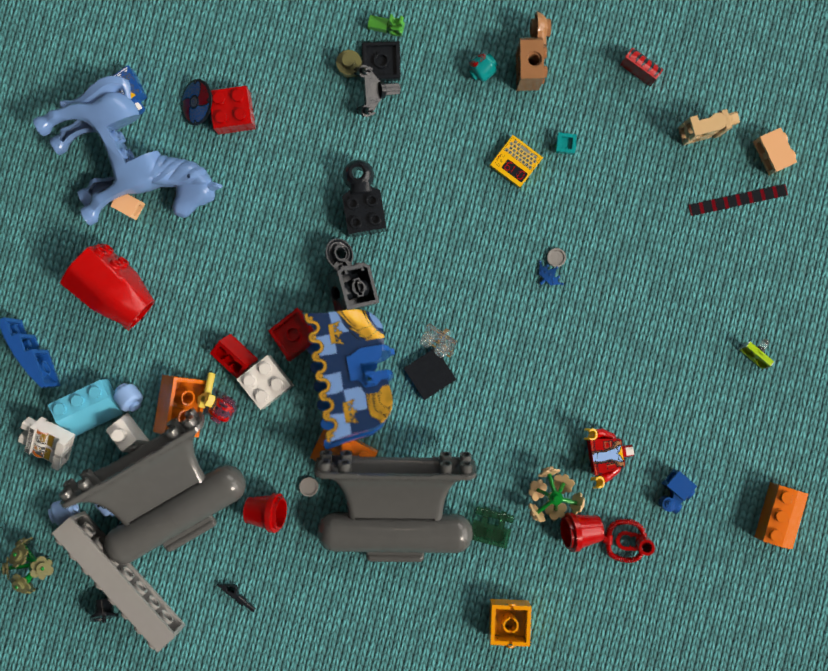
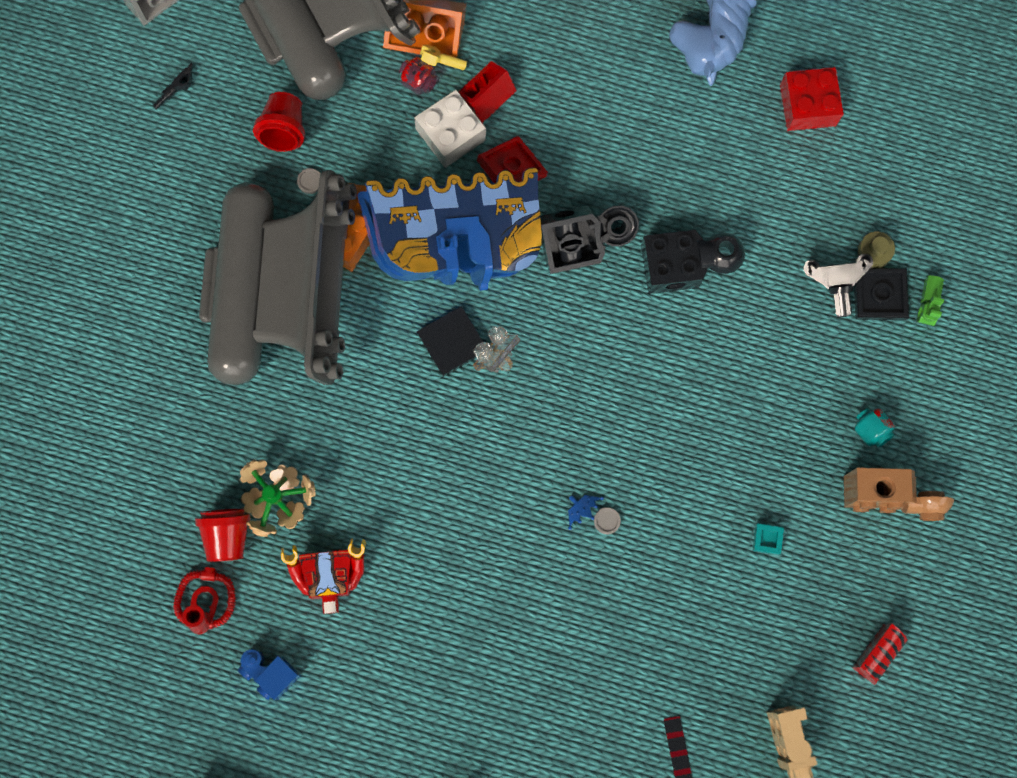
camera: 85 degrees right, 10 degrees down
shield [181,79,212,126] -> none
clear green plate [472,506,514,549] -> none
light orange brick [489,599,531,648] -> none
tile [490,135,543,189] -> none

